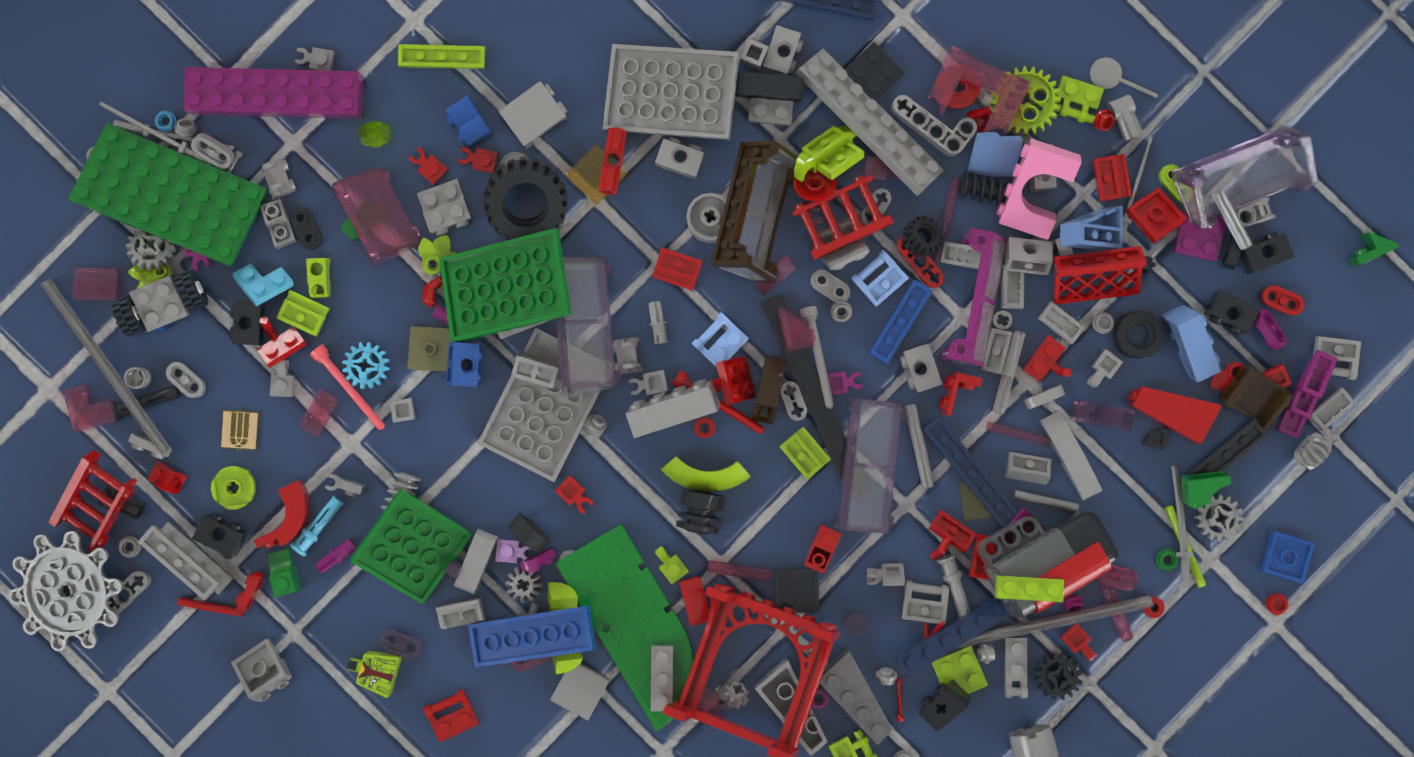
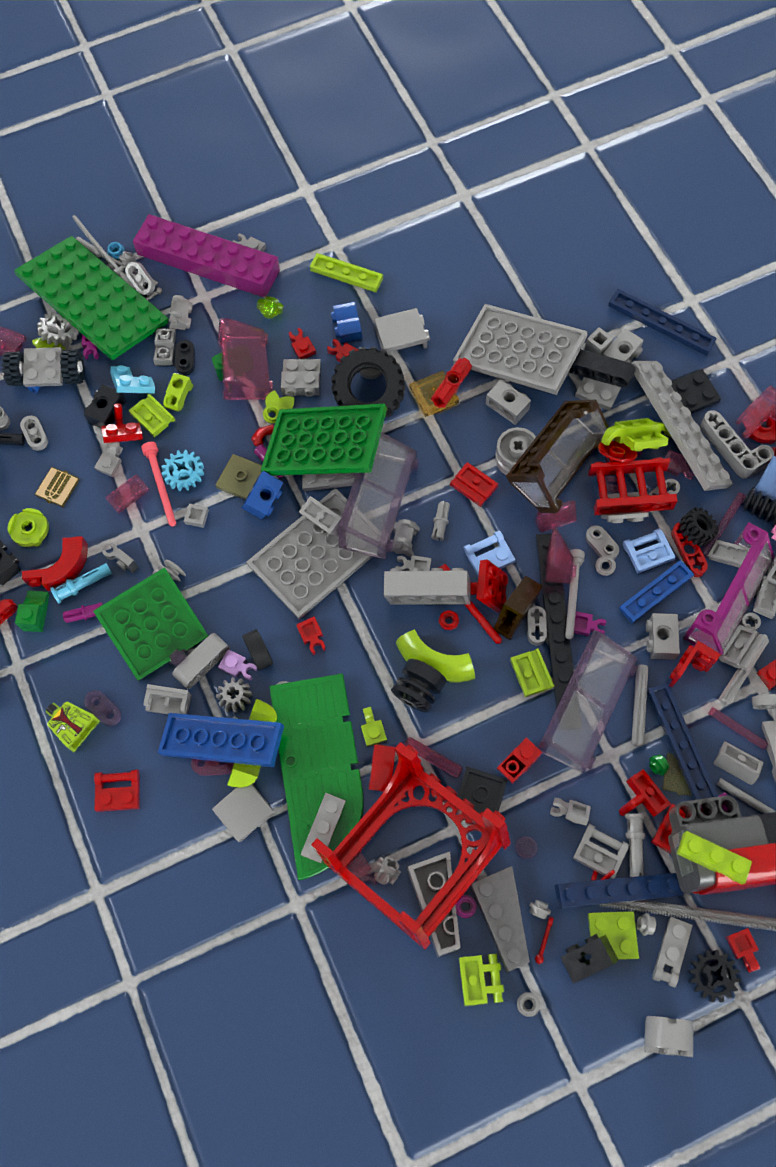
camera: 25 degrees right, 20 degrees down
magenta plate [519,547,556,574] -> none
light grey plate [583,414,607,439] -> none
magenta plate [1063,595,1084,613] -> none
none -> green plate [649,754,669,776]

